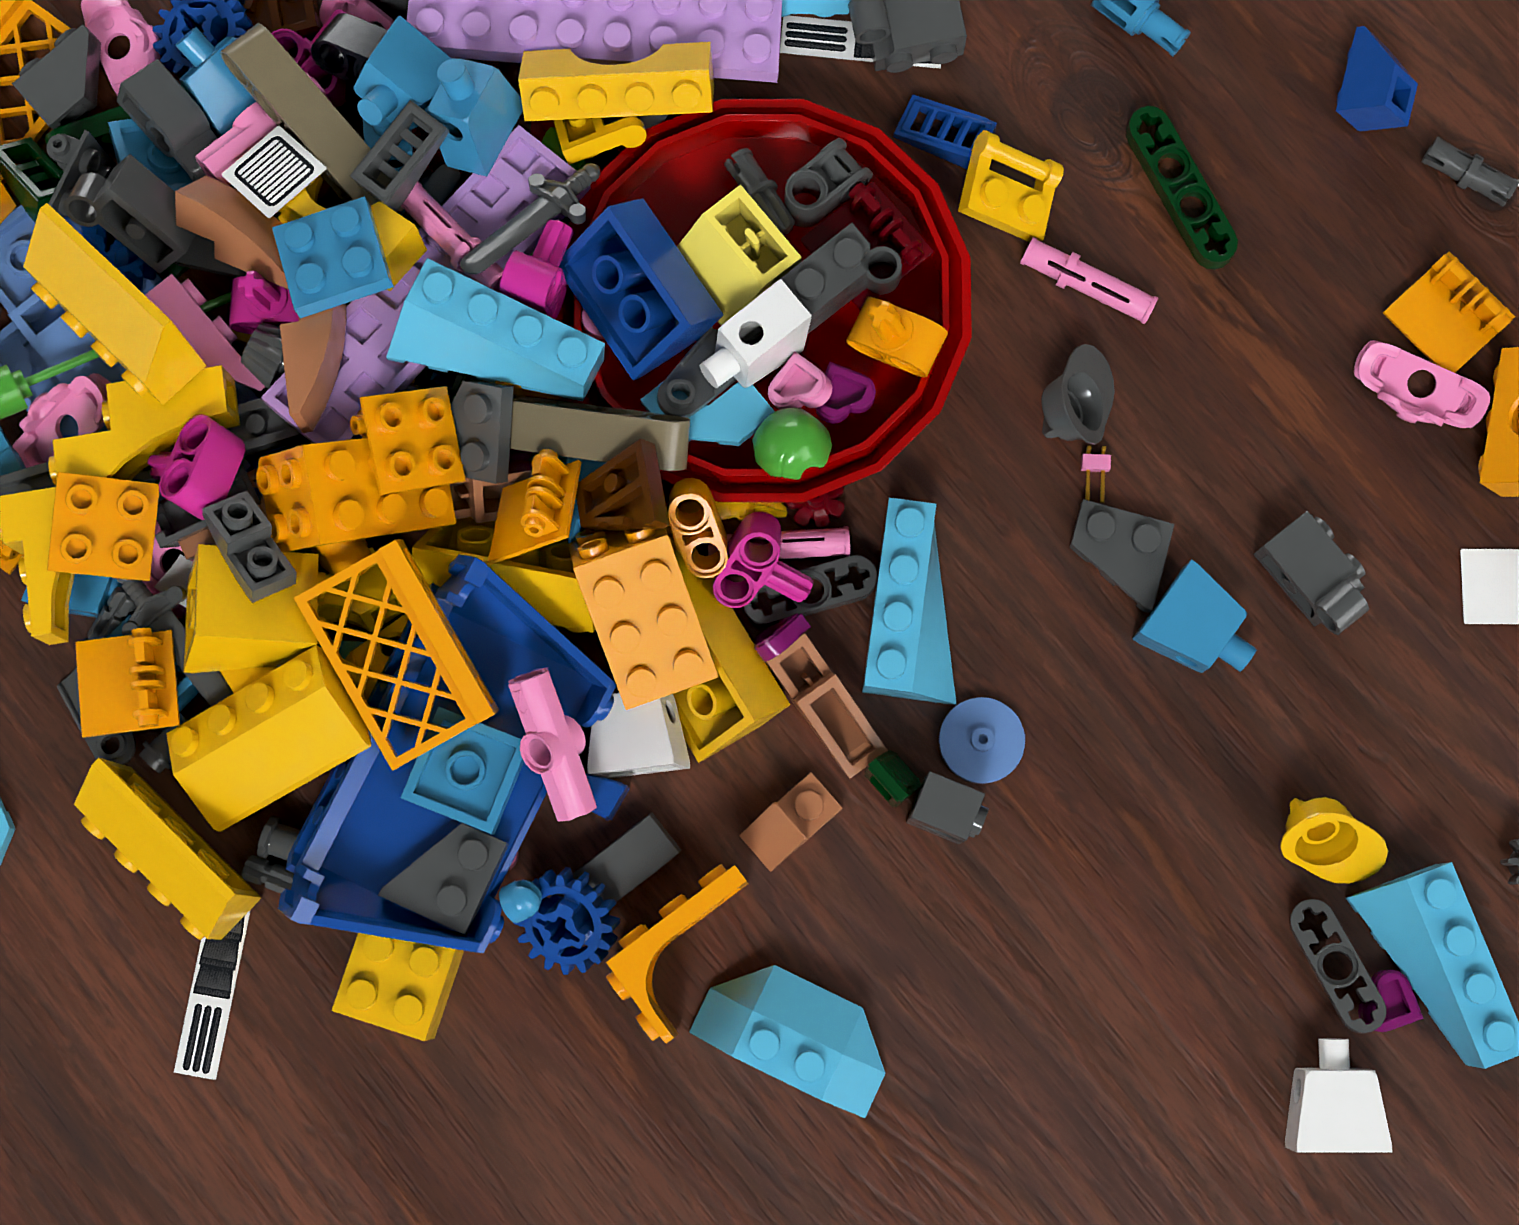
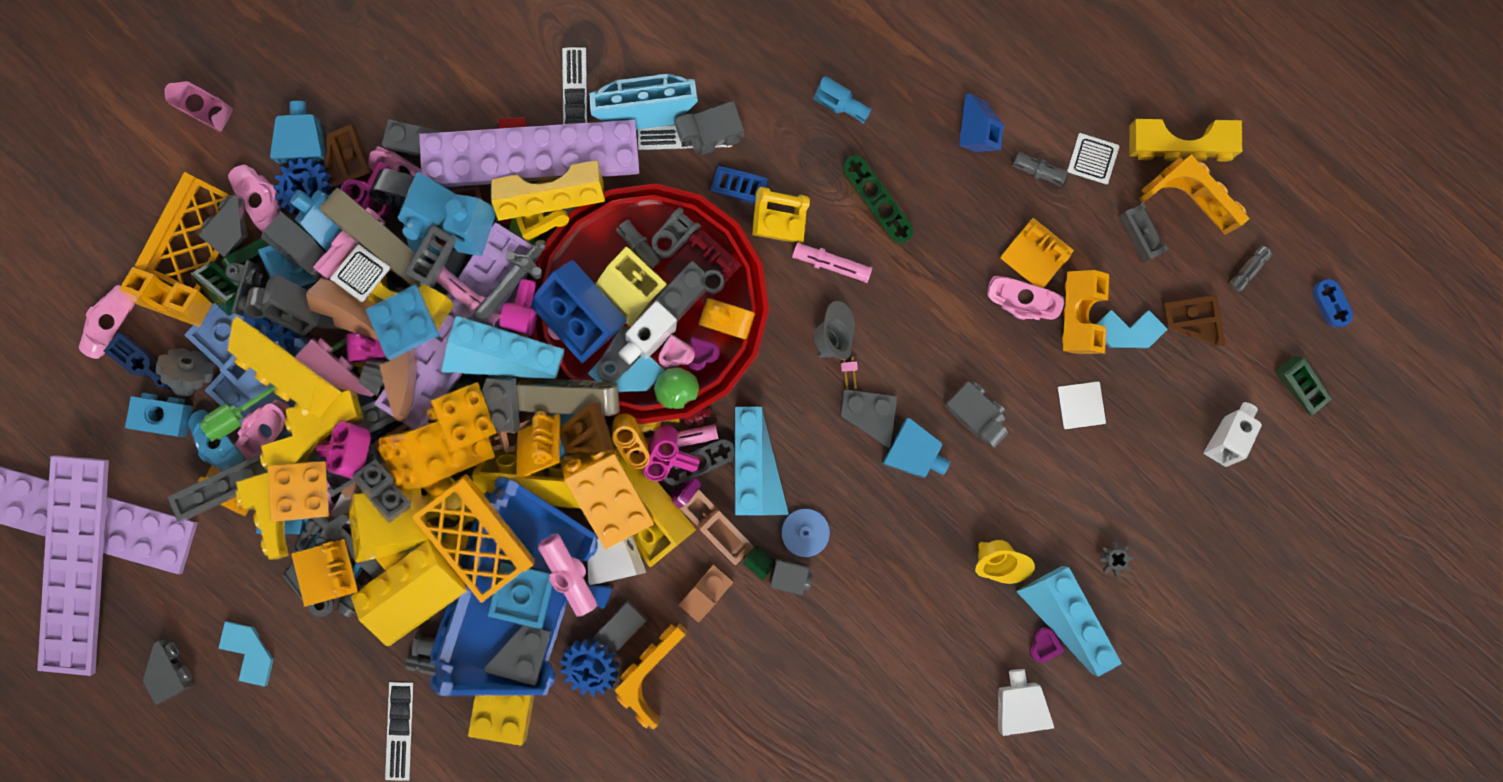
camera: 15 degrees left, 5 degrees up
yellow slope [74,758,262,940] -> none
dark azure hinge [499,879,542,923] -> none
medium azure wedge [689,965,886,1118] -> none
dark grey beam [1289,899,1386,1034] -> none

